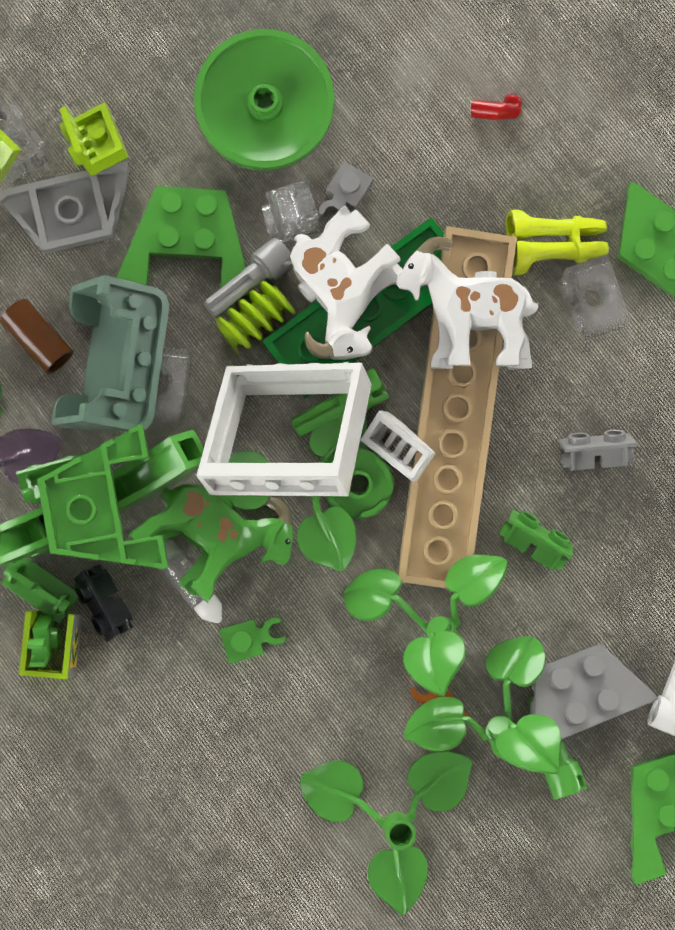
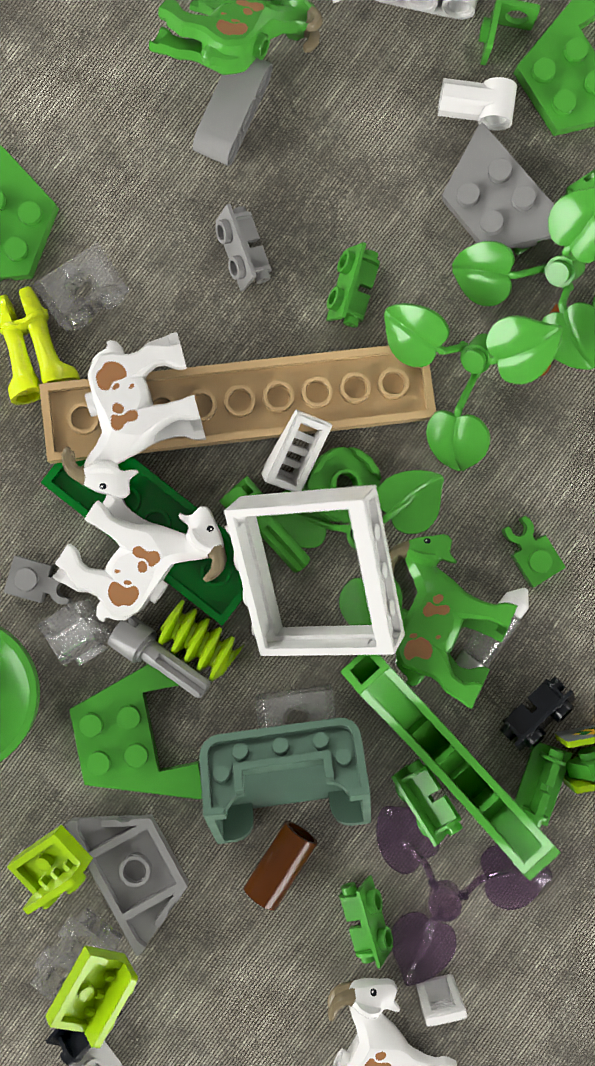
camera: 100 degrees left, 5 degrees up
bright green wing [37,424,169,569] -> none

